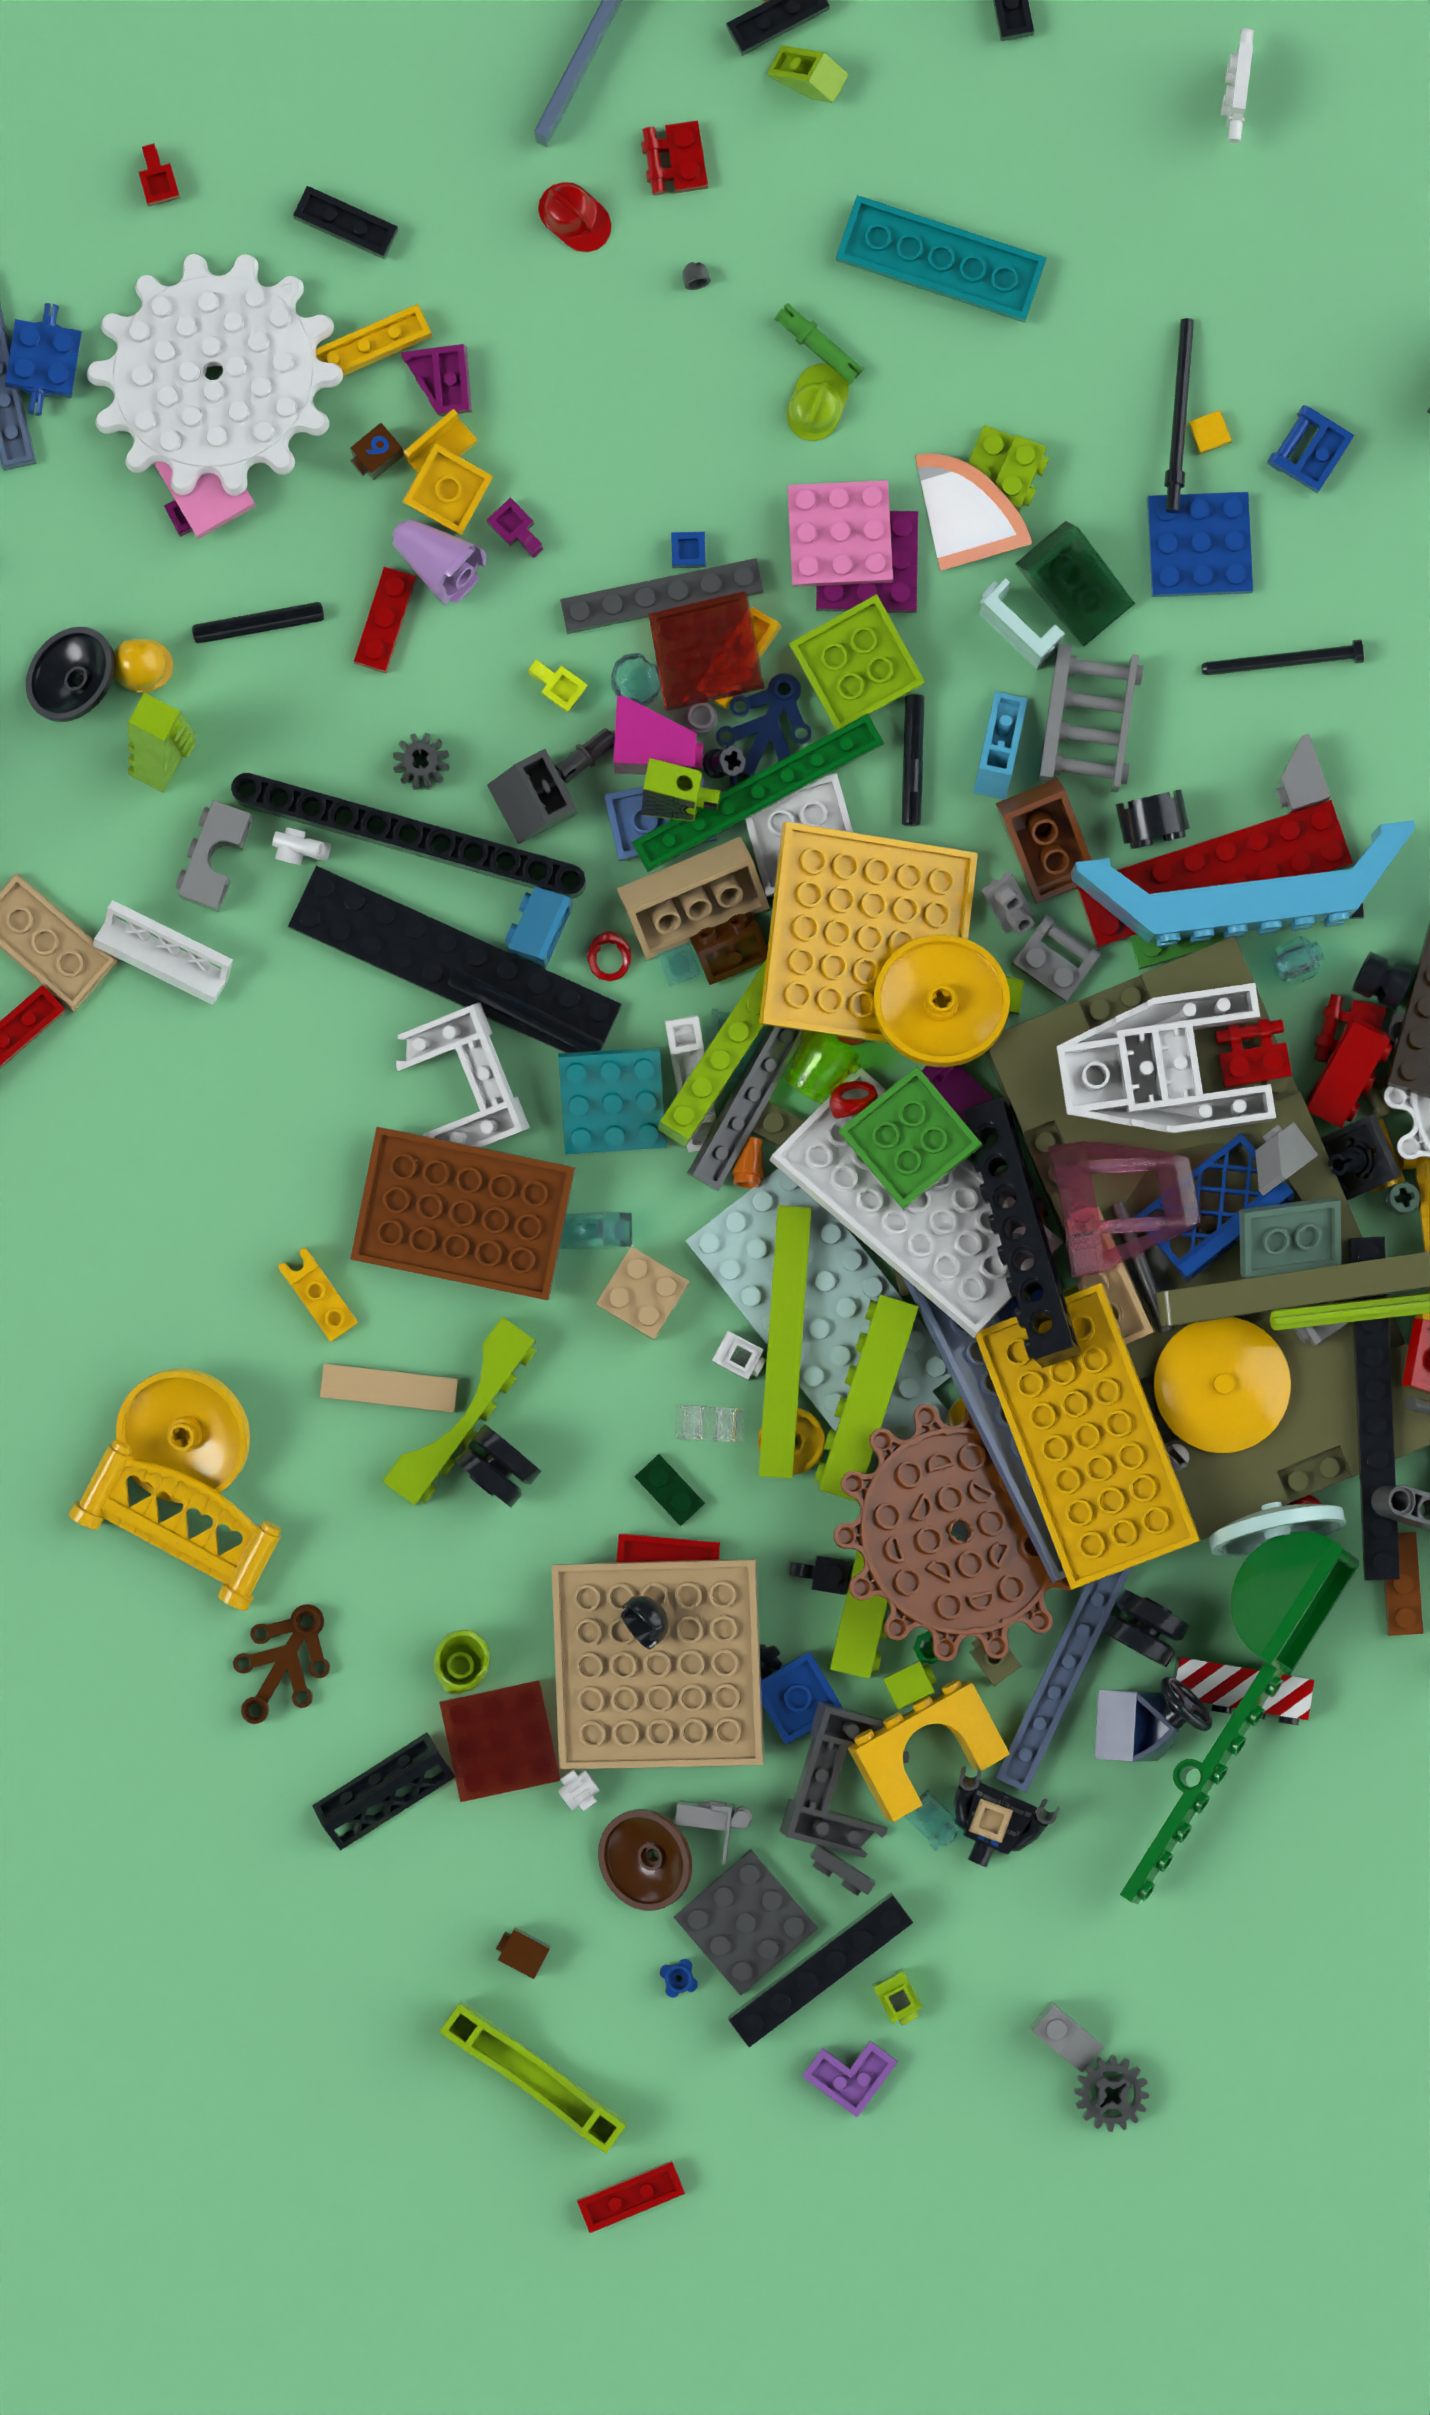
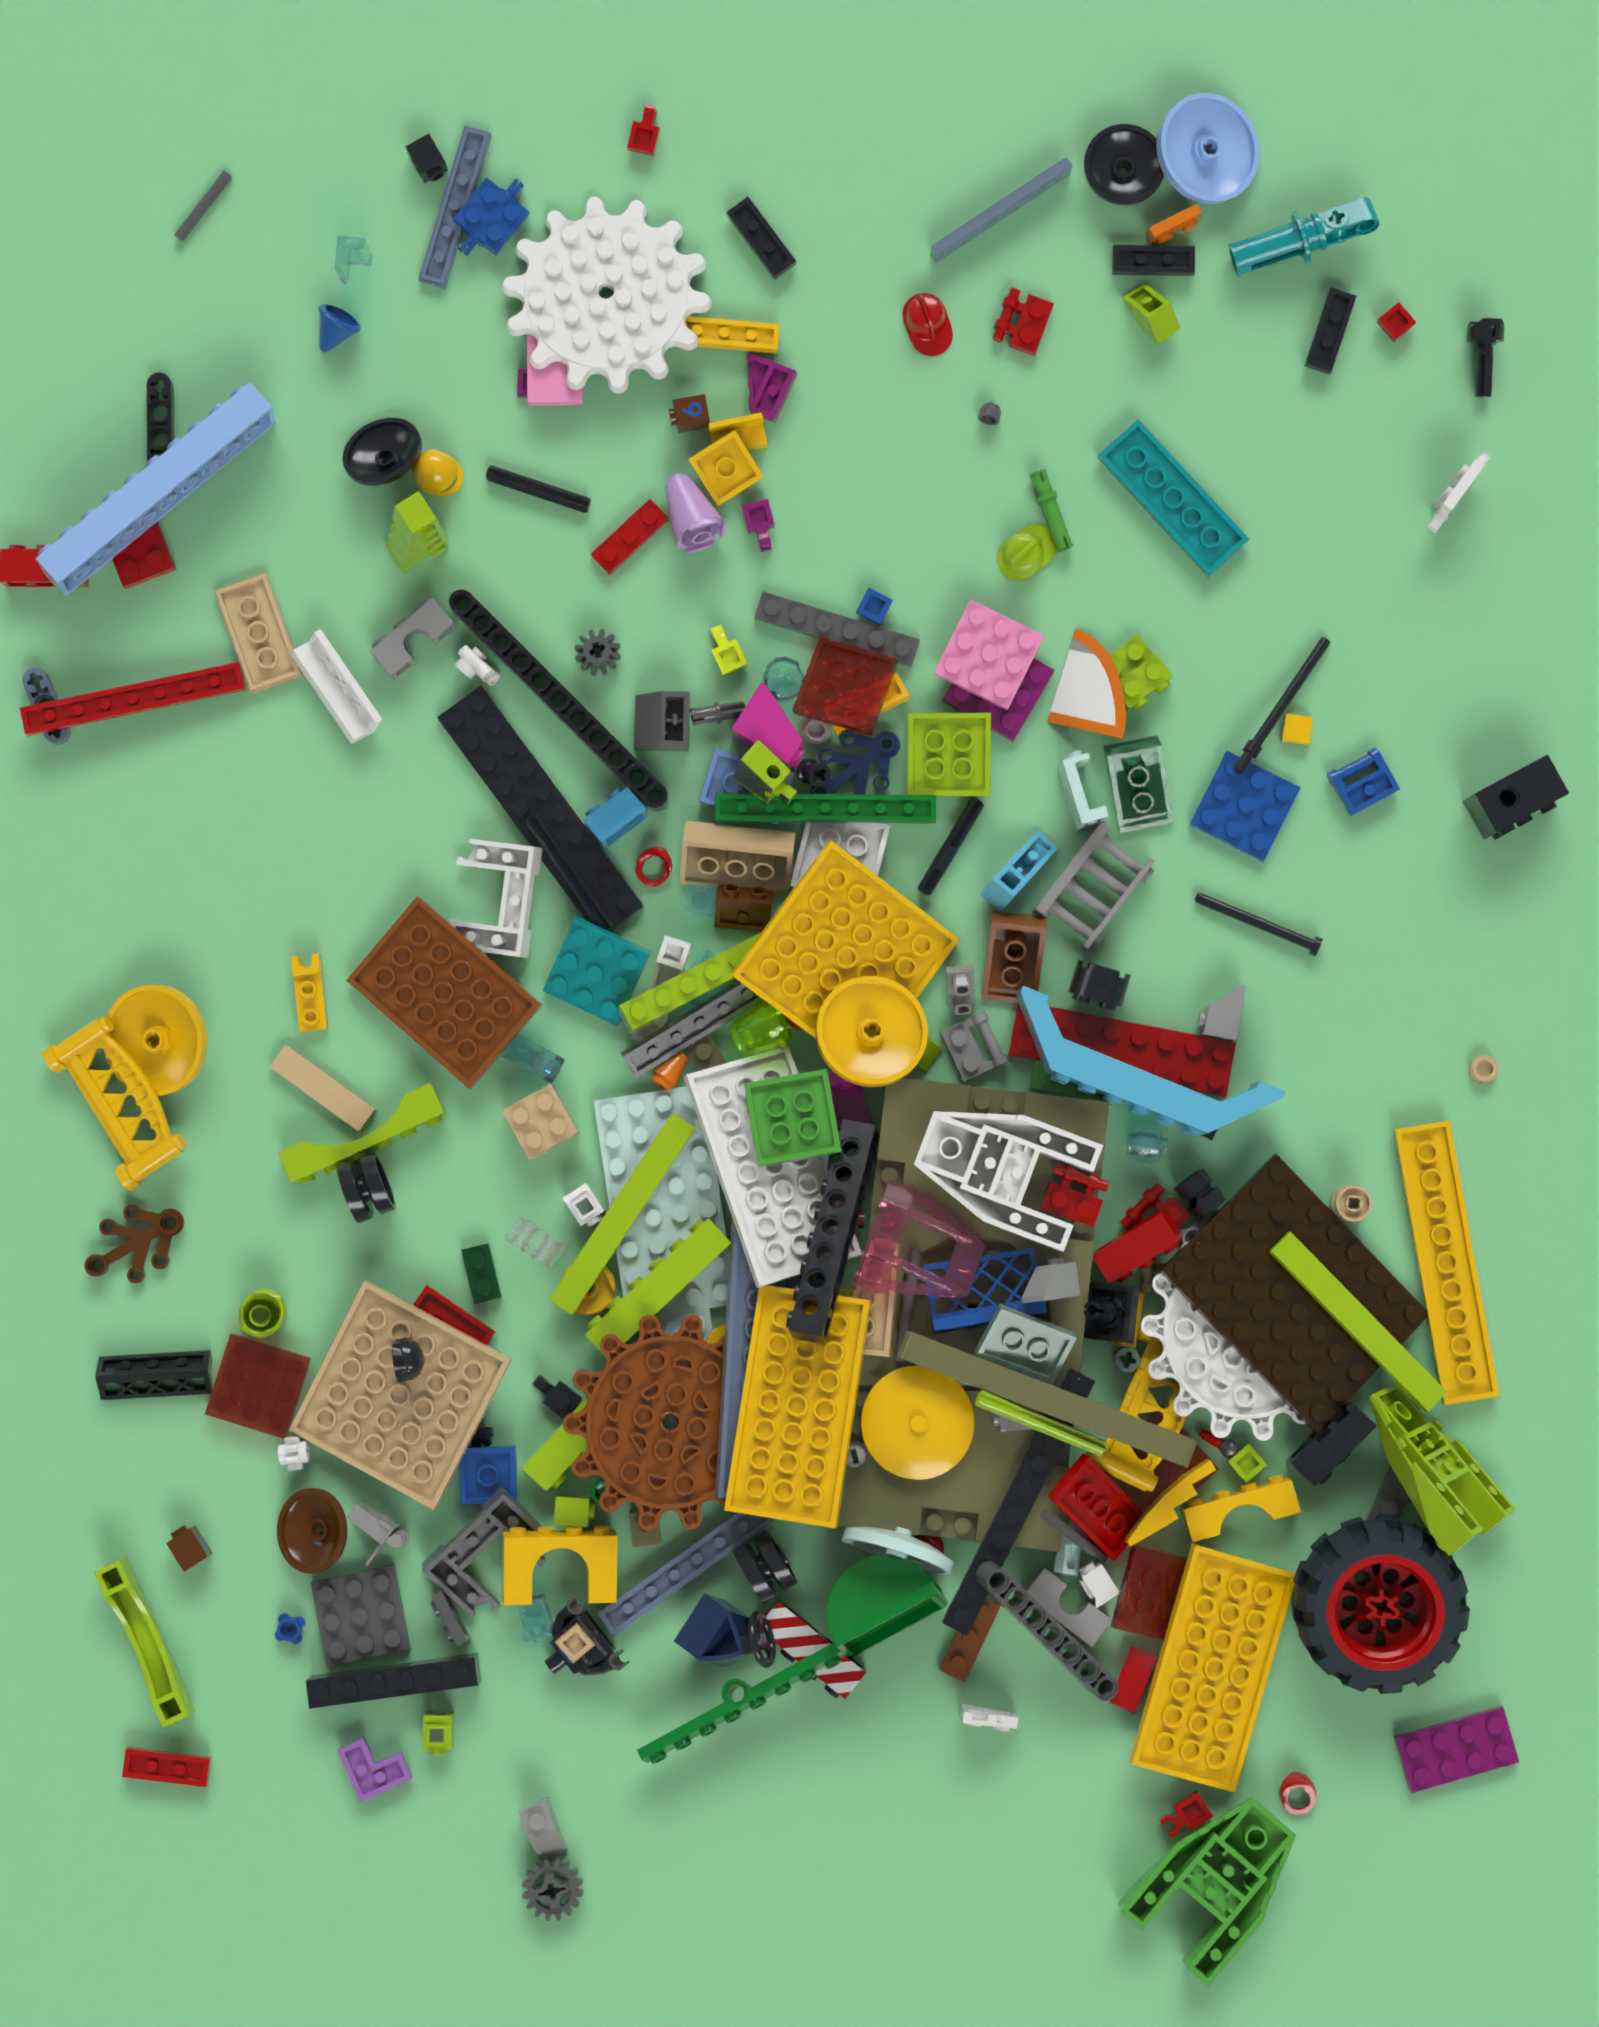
camera: 25 degrees right, 0 degrees up
red piece [829,1081,878,1119] -> none

